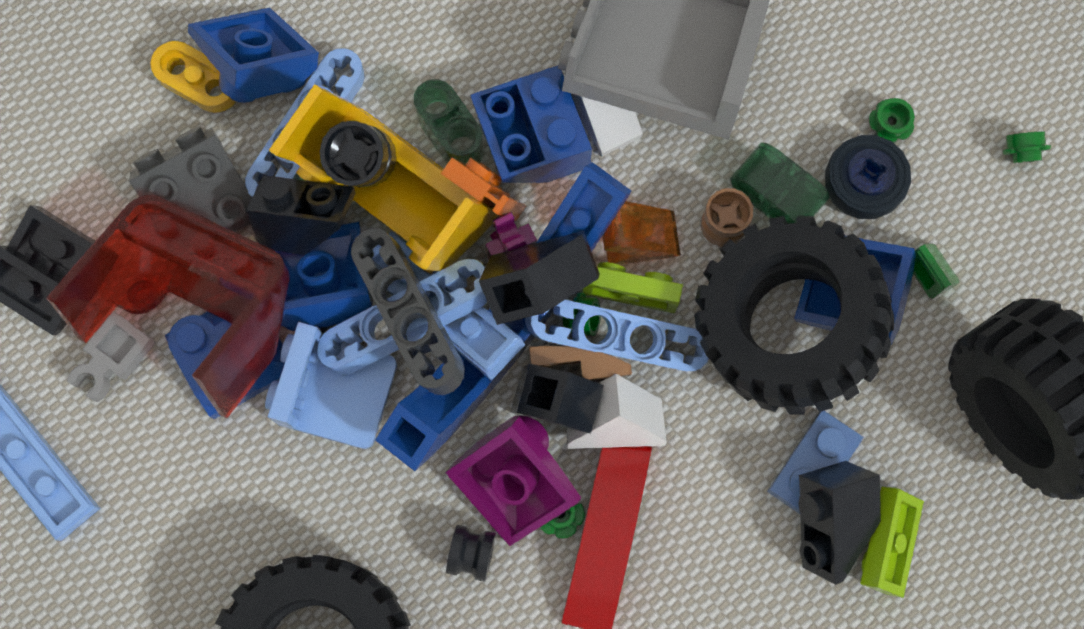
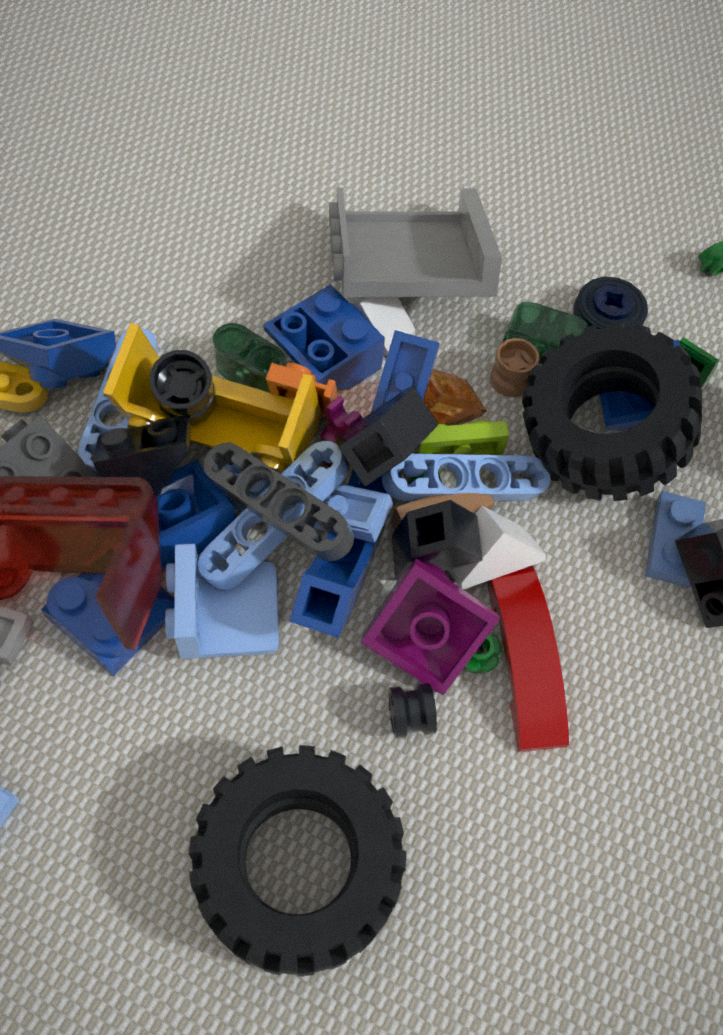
camera: 25 degrees left, 15 degrees down
green plate [869,98,915,143] -> none

